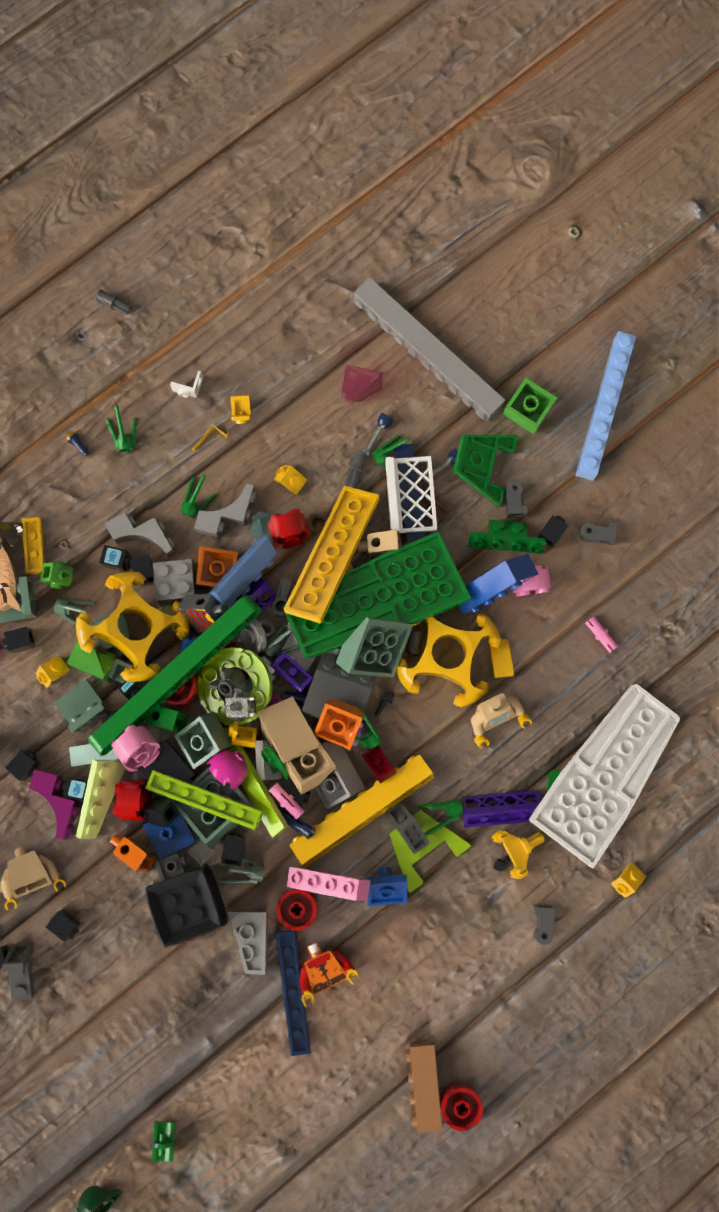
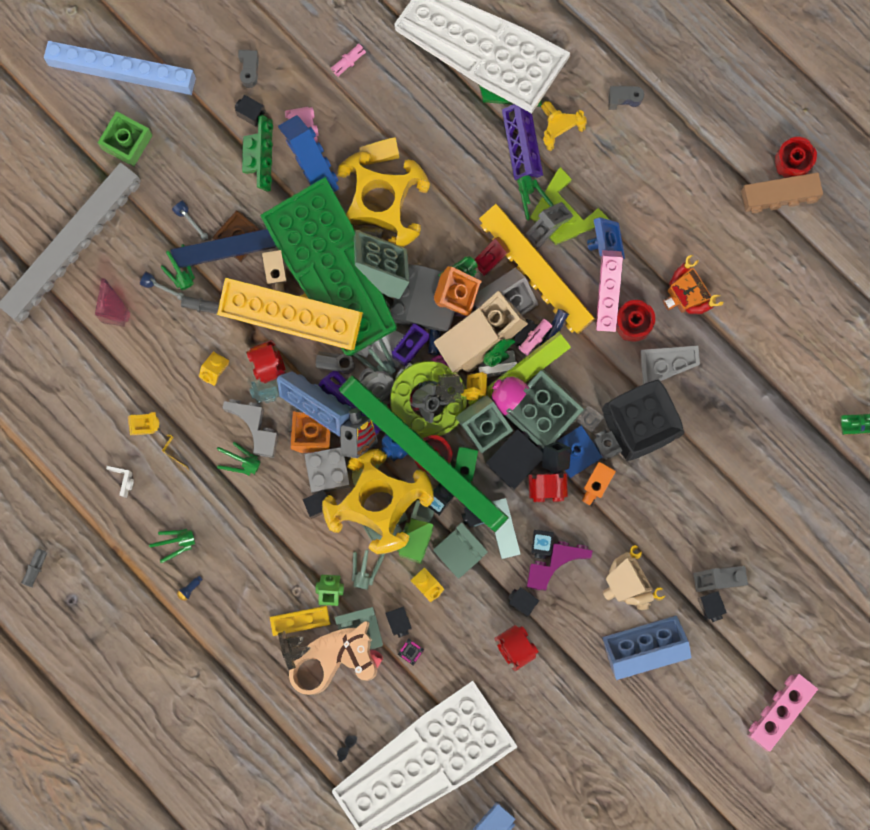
camera: 90 degrees left, 0 degrees up
black brick [46,909,81,942] -> none
yellowish green wing [76,760,125,839] -> none
black brick [99,545,131,572] -> none
light grey arch [105,513,175,557] -> none
bright pink brick [112,725,160,772] -> none
lime tile [145,770,263,831] -> none
sand green plant [216,856,265,884] -> none
black brick [221,833,246,866] -> none
dark blue tile [276,930,311,1056] -> none
black hand [375,692,394,717] -> none
white fence [385,456,437,534] -> none
green wing [453,435,518,507] -> none
tan torso [471,693,532,749] -> none
black hand [494,855,510,872] -> none
dark grey leg [505,480,528,518] -> none
yellow bracket [611,862,646,897] -> none

